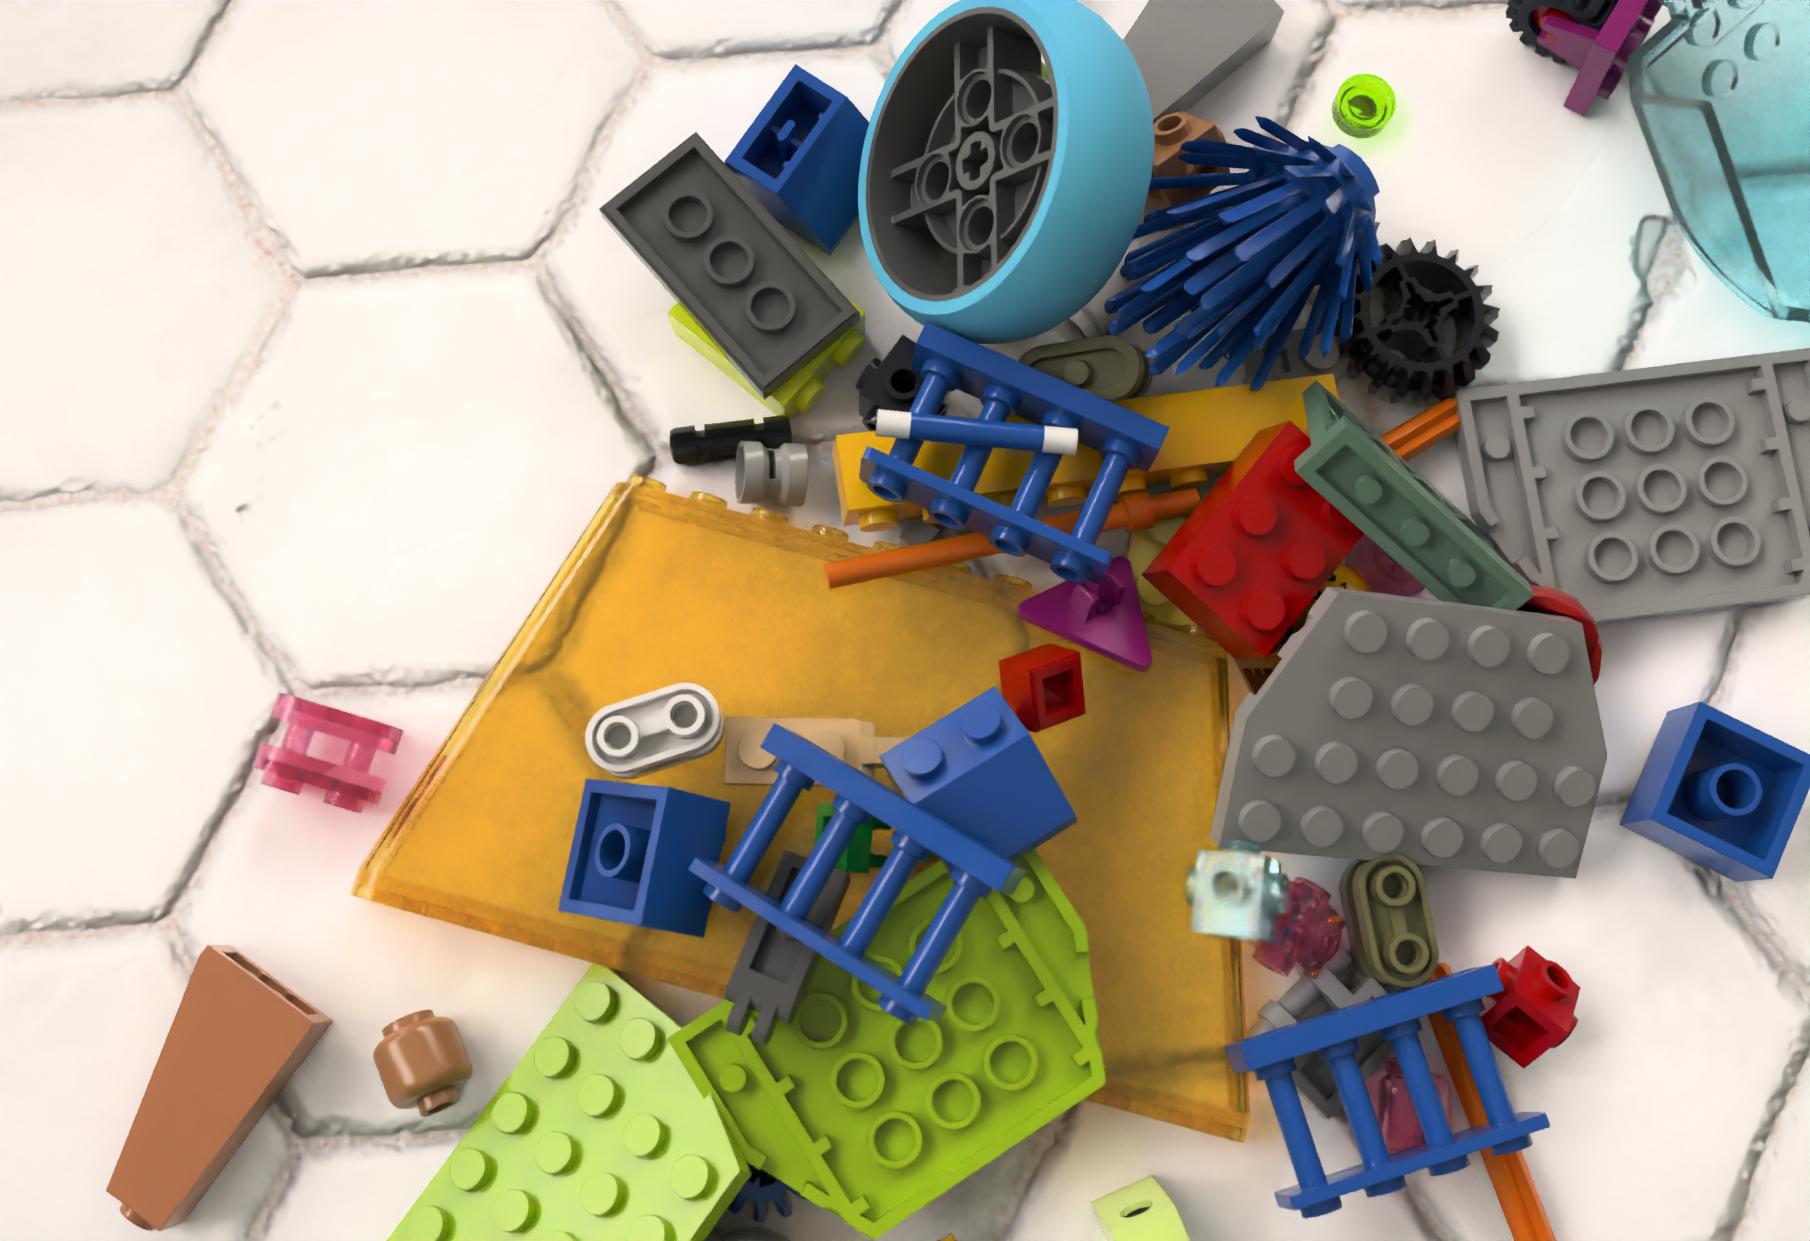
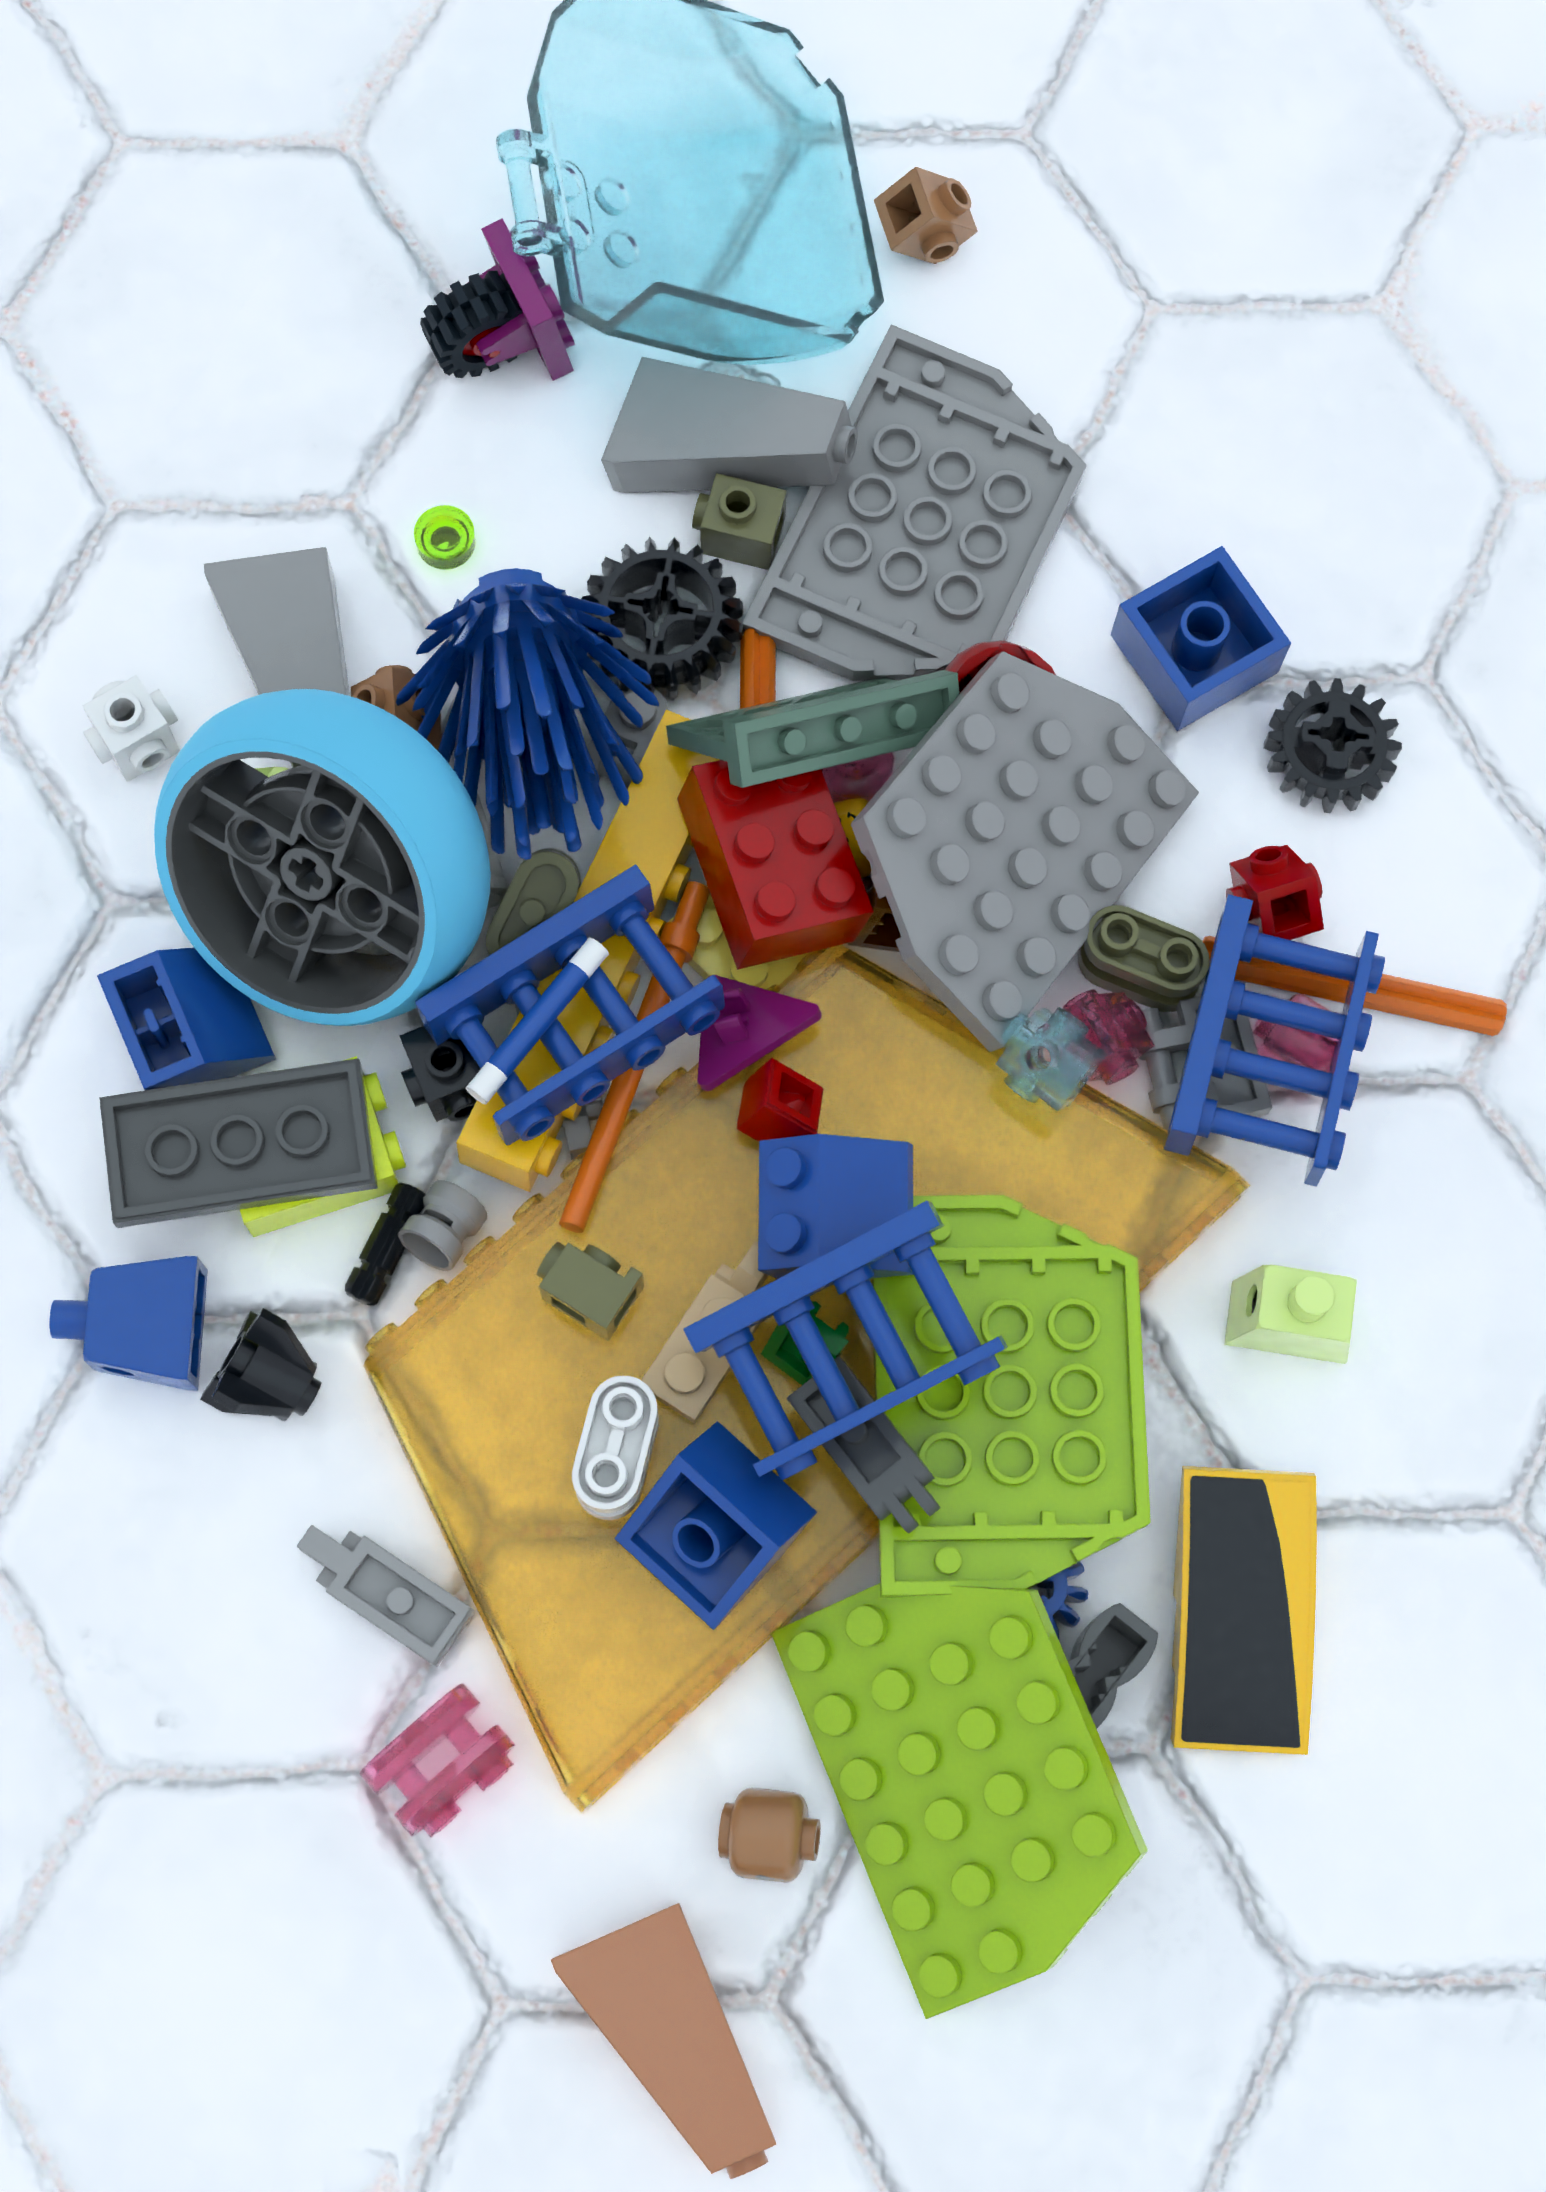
camera: 55 degrees left, 5 degrees down
none -> blue torso [49,1256,208,1391]
none -> black brick [200,1308,322,1422]
none -> light grey hinge [296,1524,475,1668]
none -> olive brick [537,1242,644,1341]
none -> light grey slope [601,357,858,493]
none -> olive brick [692,473,787,570]
none -> black gear [1263,678,1402,814]

